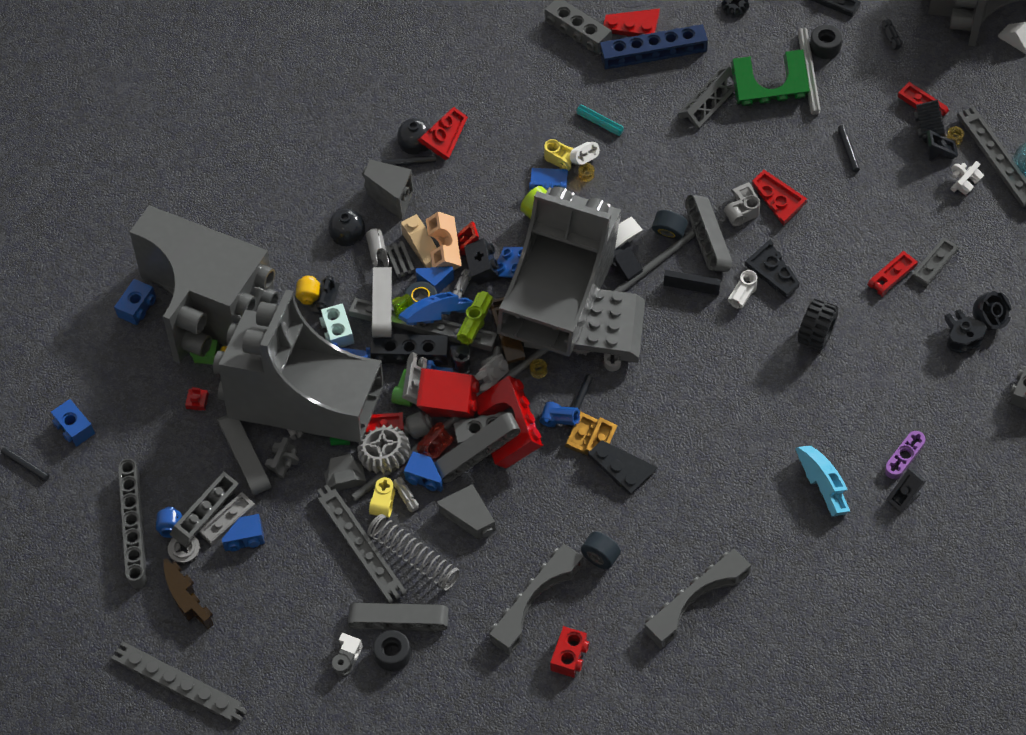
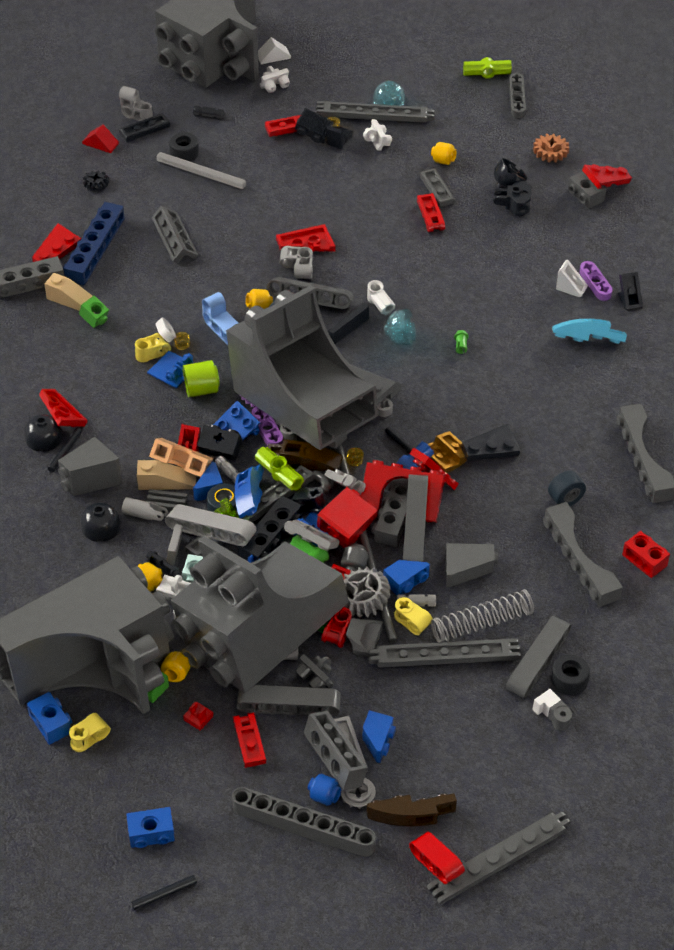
camera: 65 degrees left, 10 degrees down
clear red piece [417,422,454,459] -> none
teal axle [576,105,624,136] -> none
green arch [731,49,810,106] -> none
black wing [745,239,800,298] -> none
black tyre [798,298,838,351] -> none
black bar [838,125,860,172] -> none
none -> tan slope [45,273,95,313]
none -> light yellow piece [69,713,111,752]
none -> bright green brick [79,296,109,328]
none -> white hips [156,575,191,600]
none -> light grey tile [167,524,183,566]
none -> light blue beam [202,292,238,345]
none -> red plate [233,712,266,768]
none -> yellow head [246,289,273,309]
none -> white hips [260,66,290,93]
none -> red piece [321,607,352,648]
none -> clear light blue cylinder [384,308,416,345]
none -> red beam [409,832,465,884]
none -> red wing [410,448,459,490]
none -> yellow head [431,142,457,165]
none -> bright green pin [454,330,469,354]
none -> white slope [556,260,588,297]

